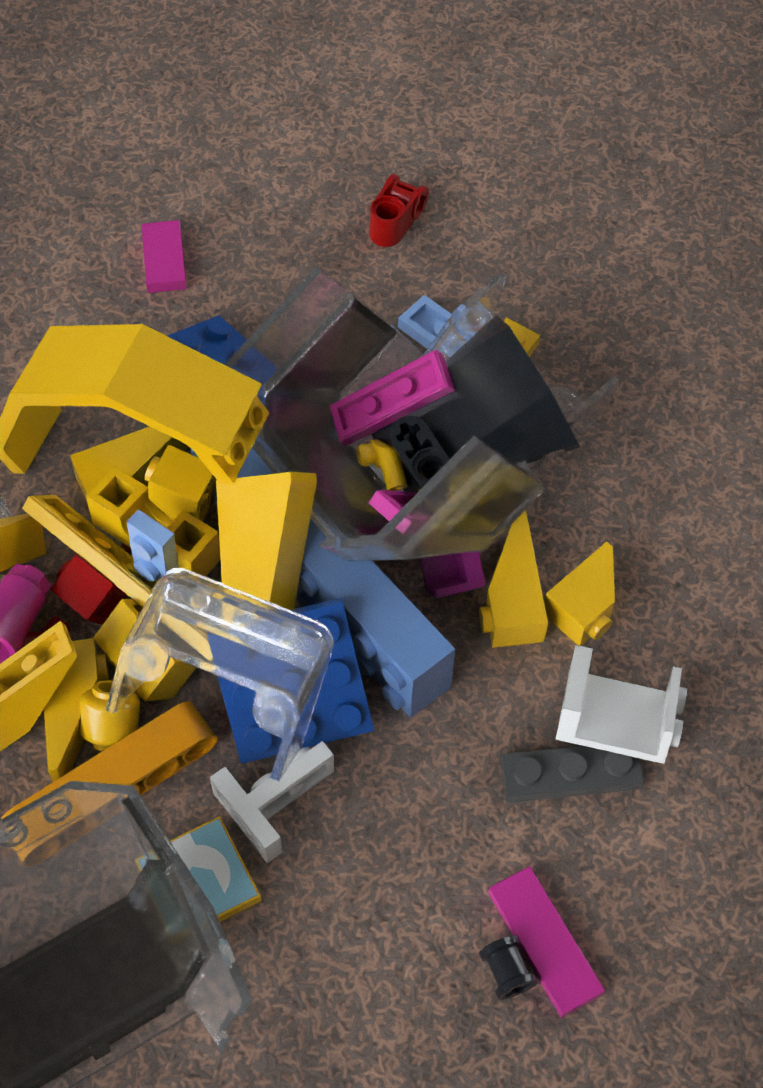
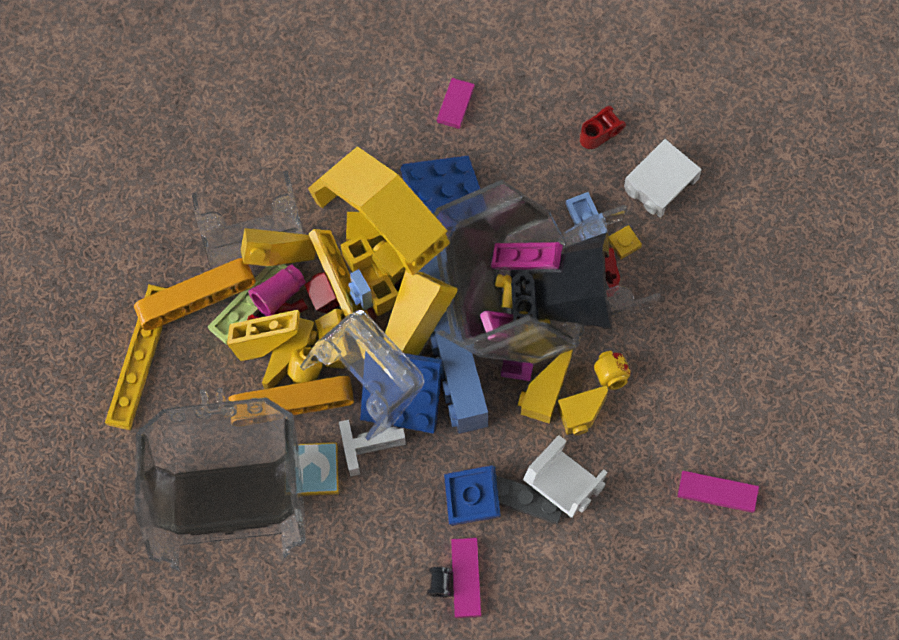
camera: 30 degrees right, 10 degrees up
none -> blue tile [444,465,501,526]
none -> yellow head [594,351,631,390]
none -> white panel [624,139,702,218]

